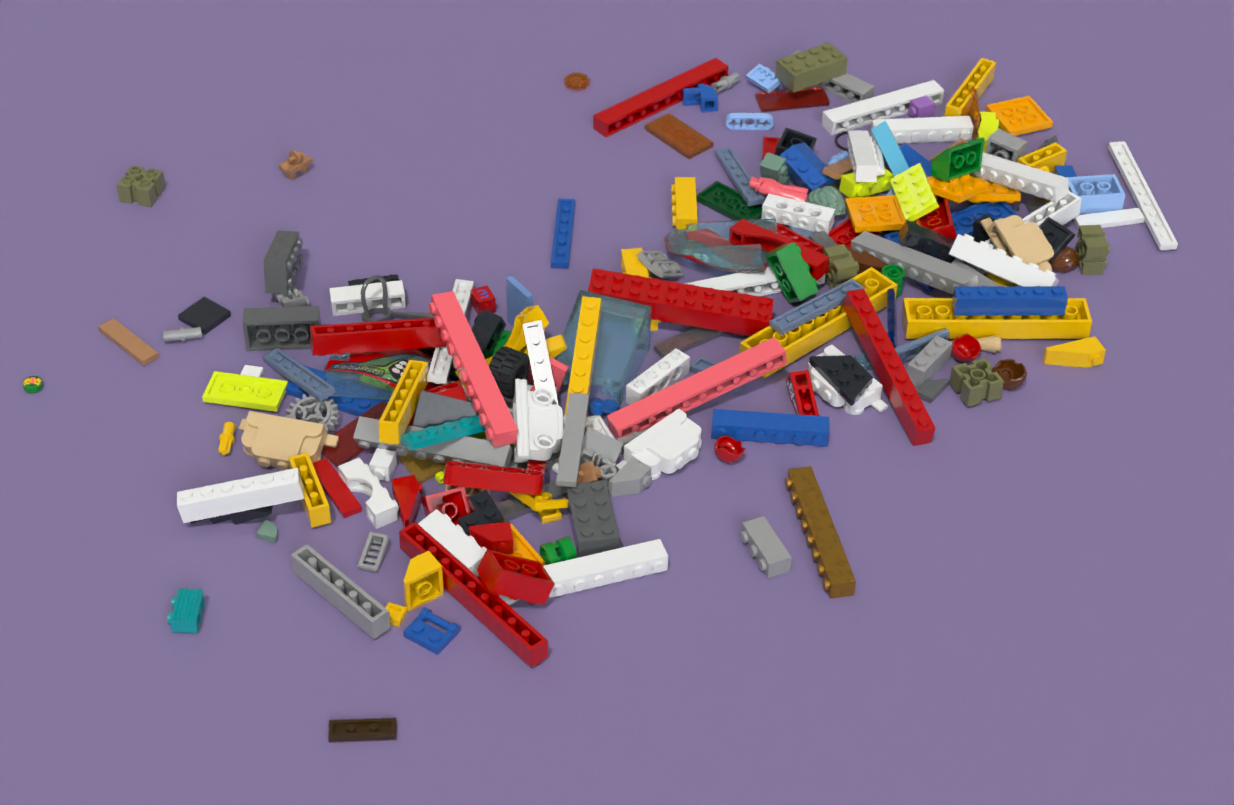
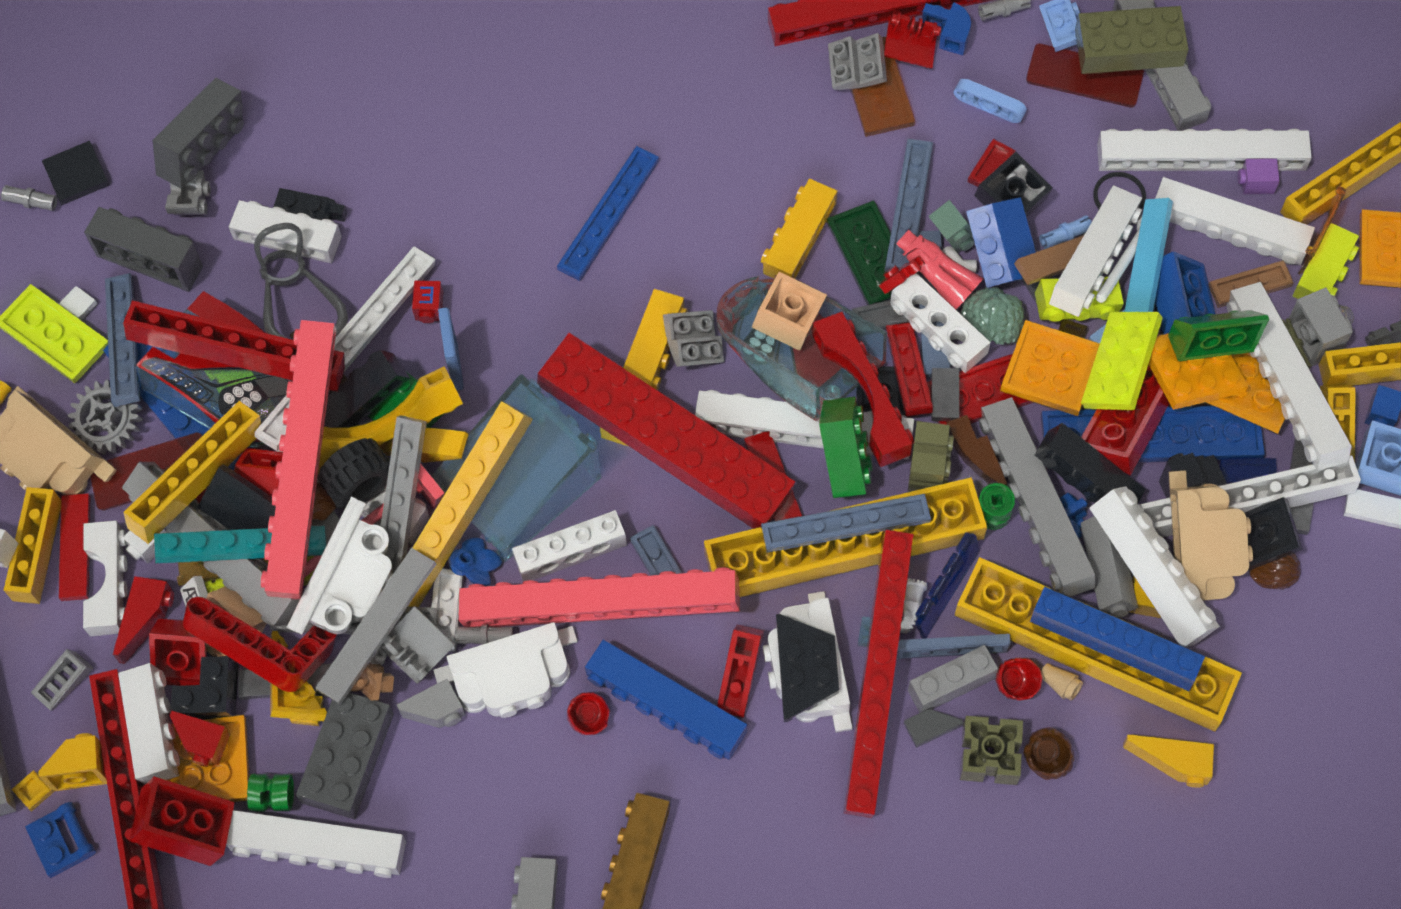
camera: 30 degrees right, 25 degrees up
light grey bush [599,464,617,491] -> none
flat silver tile [654,327,725,358] -> none
olive brick [1075,225,1110,275] -> none
none -> white tile [180,576,208,607]
none -> light nougat slope [752,272,827,351]
none -> light grey slope [828,33,887,90]
none -> red plate [879,256,925,294]
none -> red hinge [884,12,941,69]

